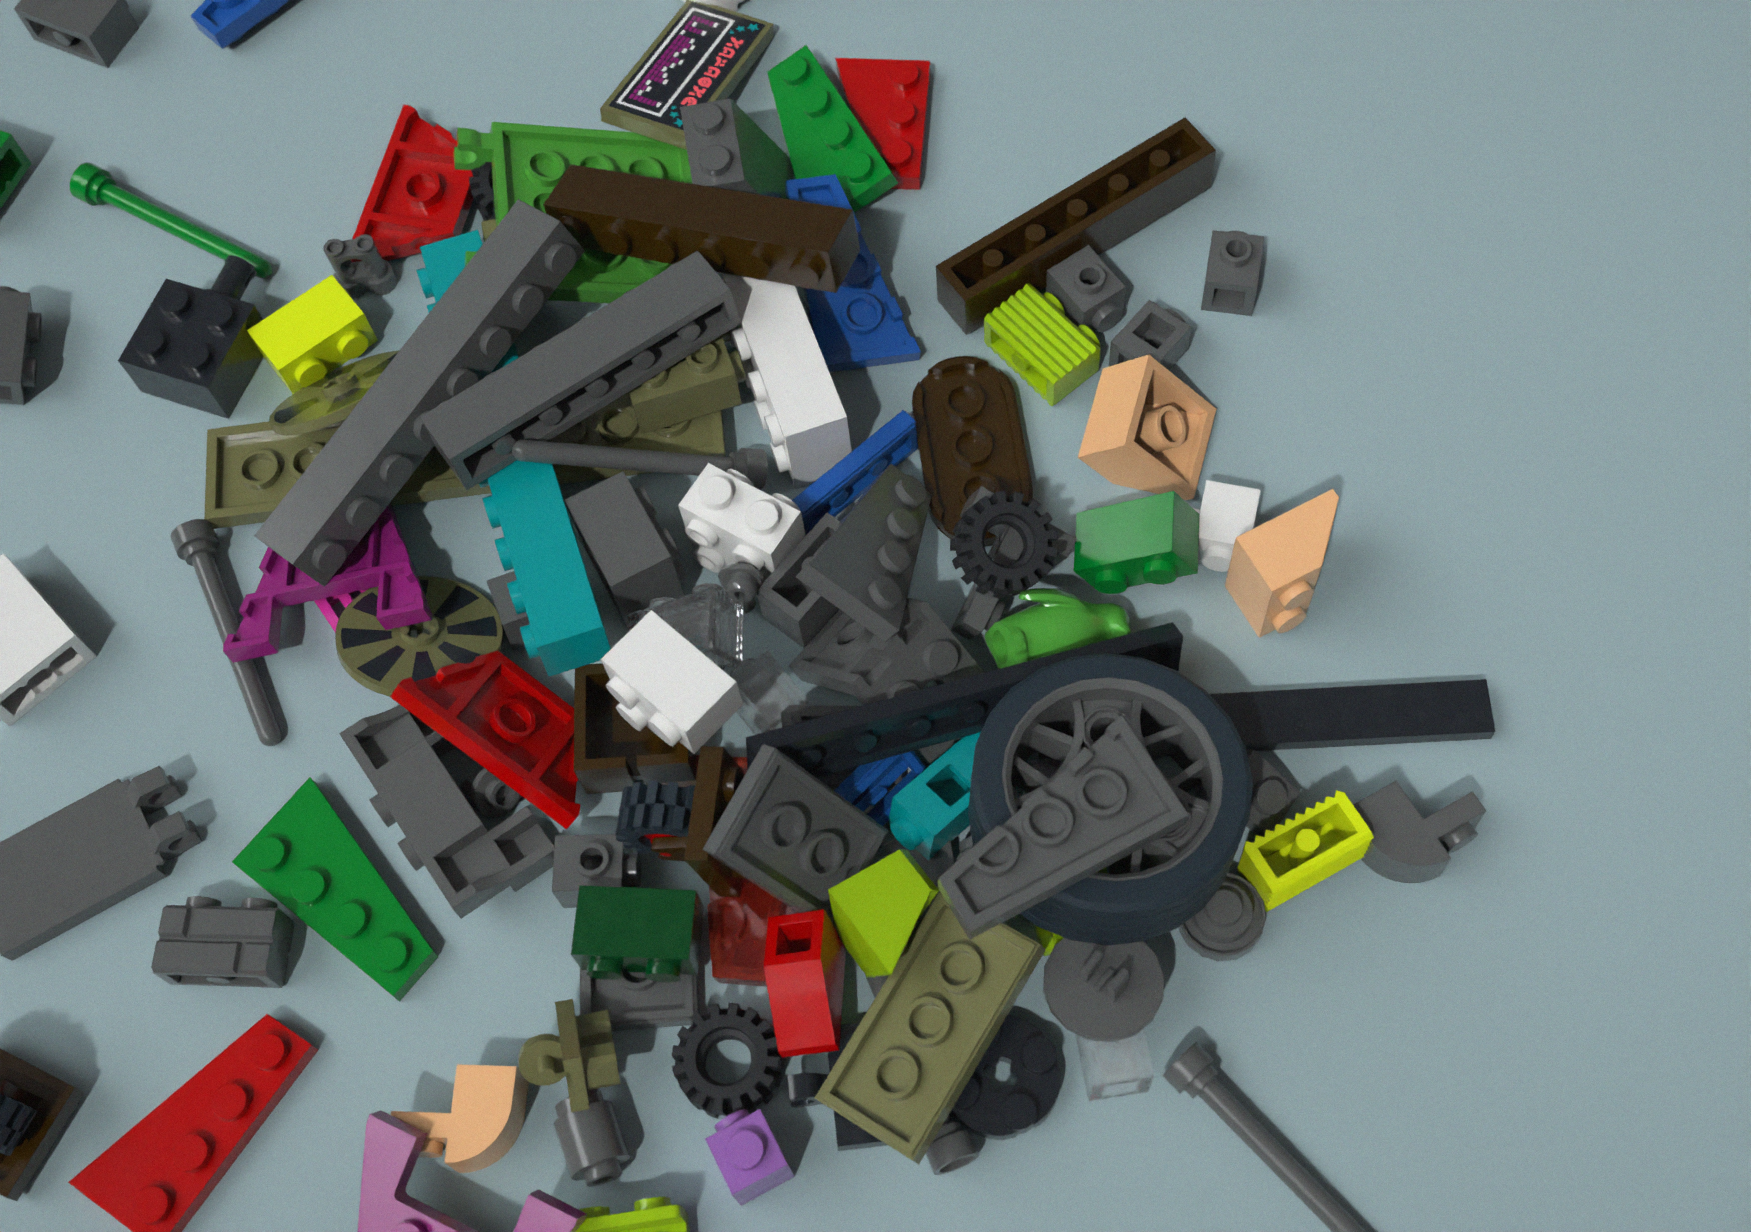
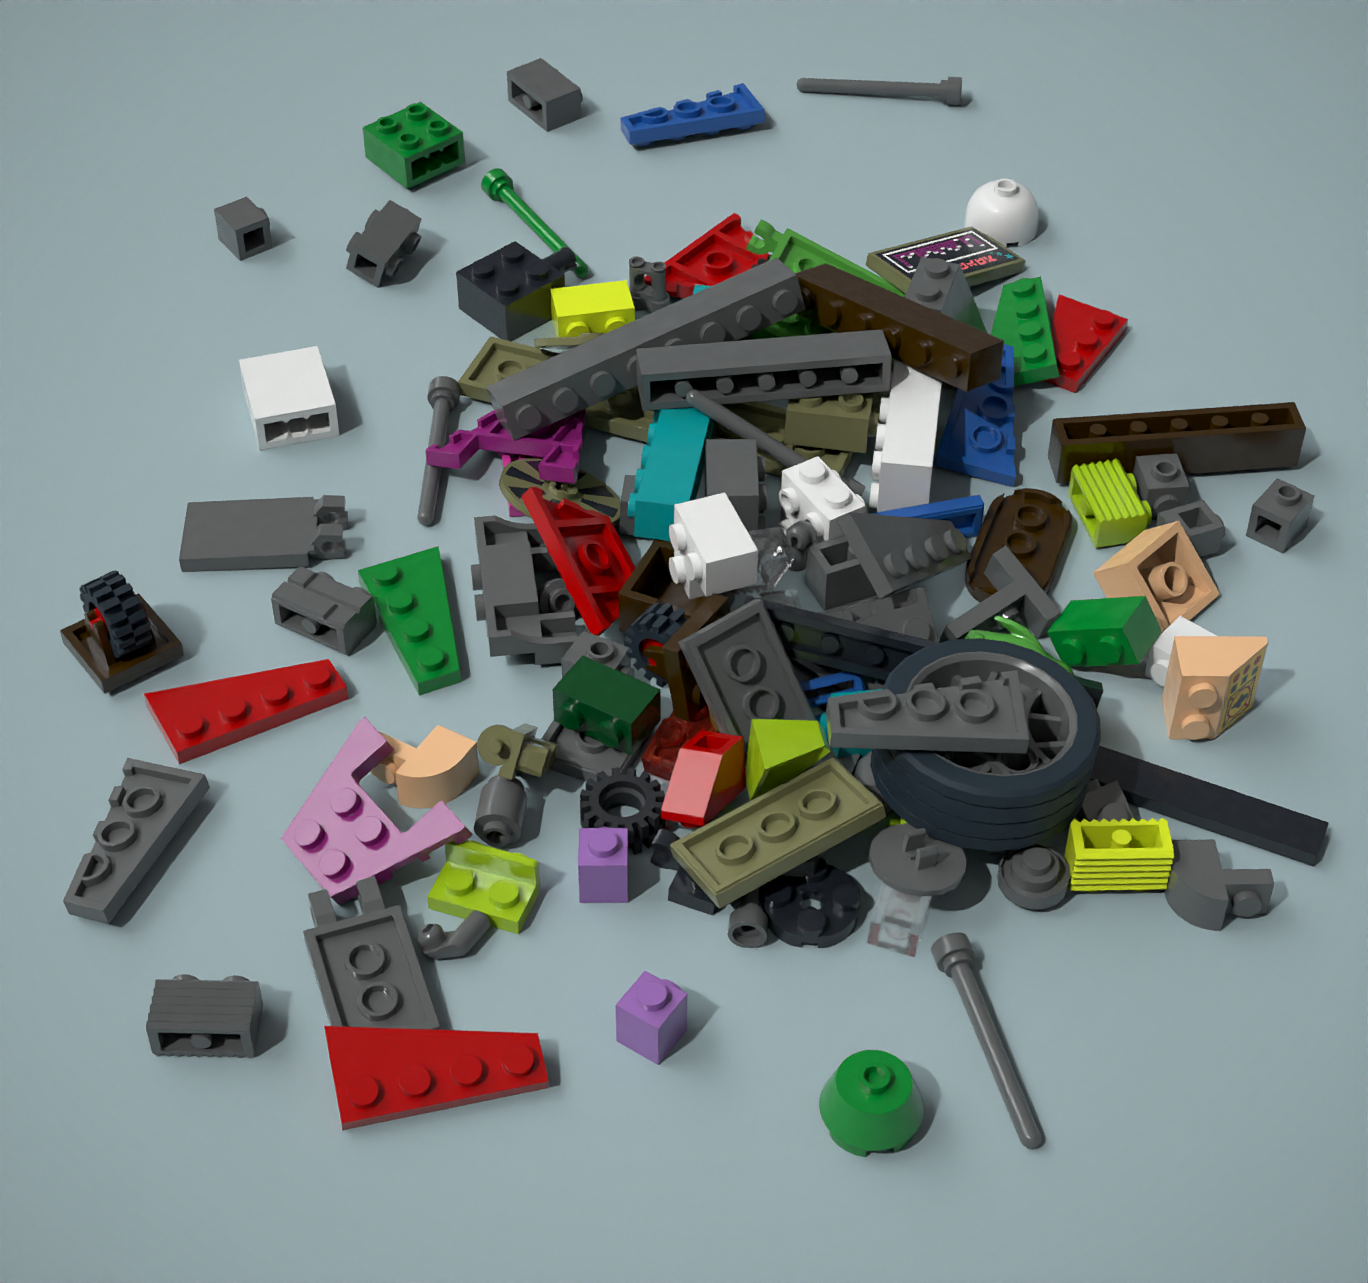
camera: 20 degrees right, 20 degrees down
black tyre [950,491,1058,598] -> none

